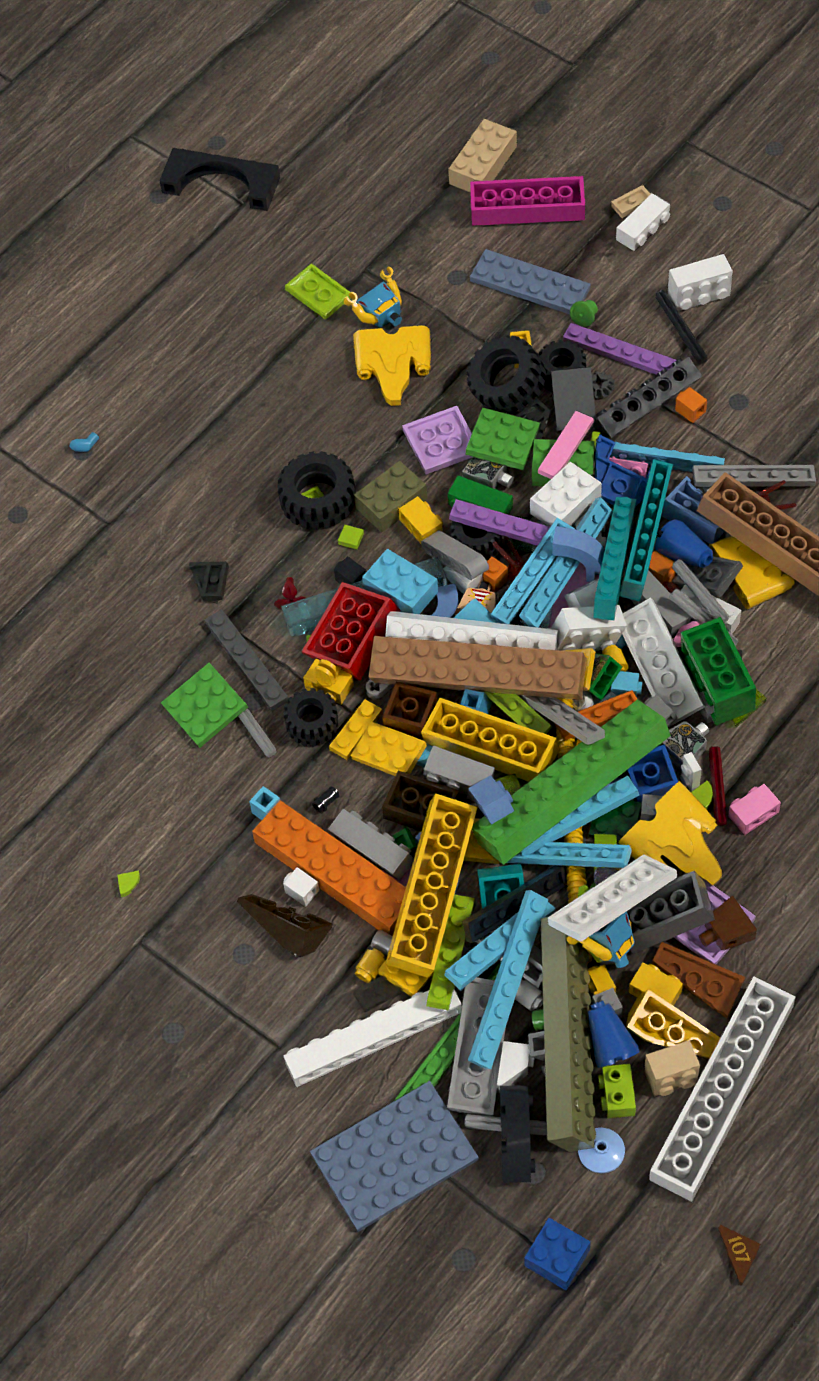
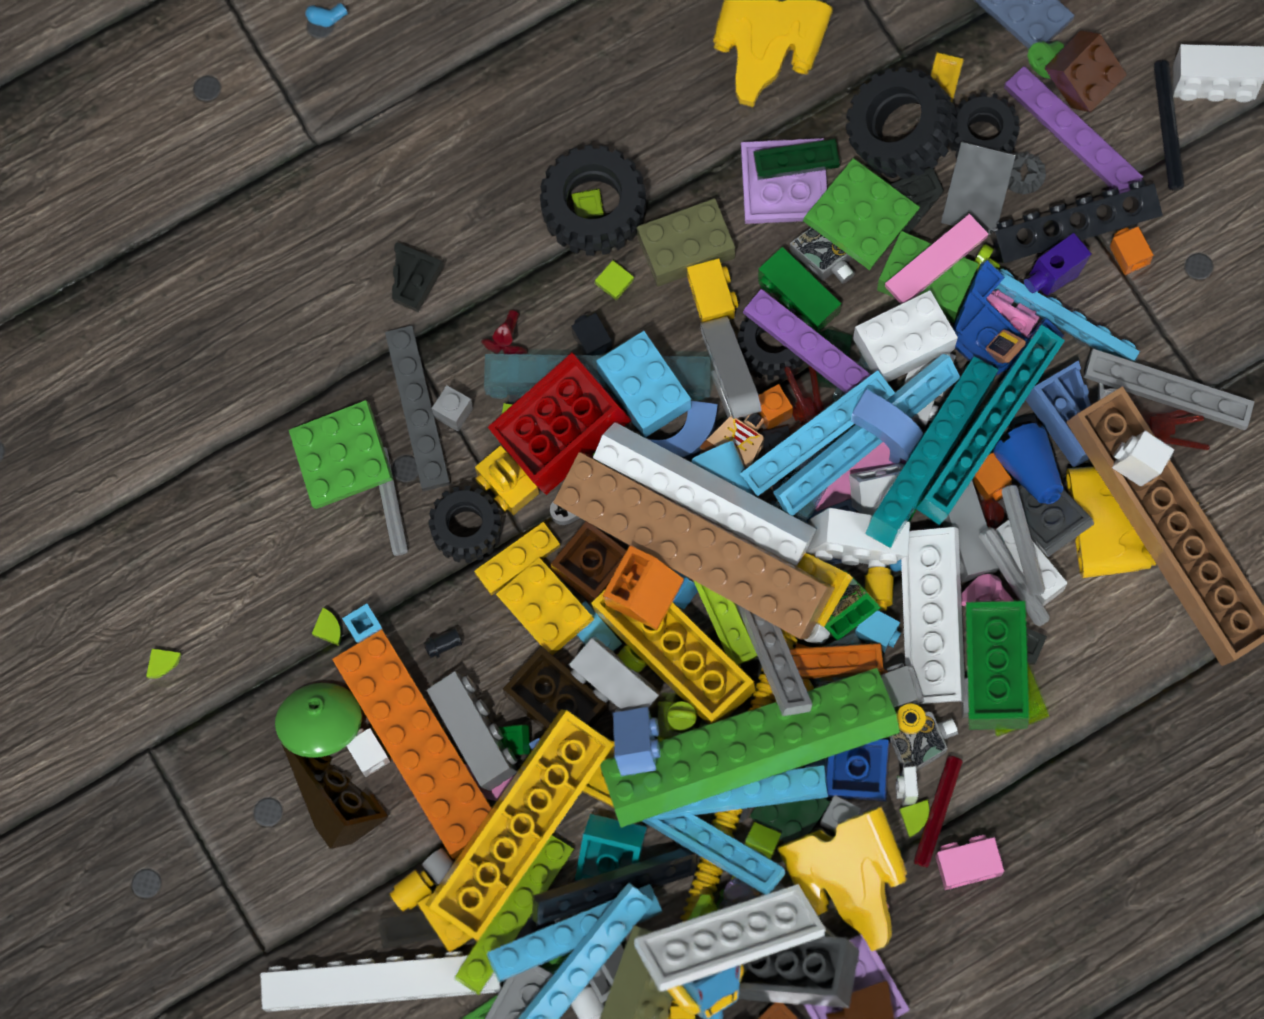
camera: 20 degrees right, 15 degrees up
none -> bright green dish [275,683,362,757]
none -> lime tile [312,608,341,646]
none -> light grey brick [432,385,473,431]
none -> orange slope [603,545,684,630]
none -> lime tile [667,702,696,732]
none -> dark green tile [753,139,840,180]
none -> yellow tile [897,704,926,734]
none -> slope [986,330,1026,363]
none -> dark purple torso [1024,233,1091,295]
none -> reddish brown brick [1044,30,1127,112]
none -> white brick [1112,431,1174,486]

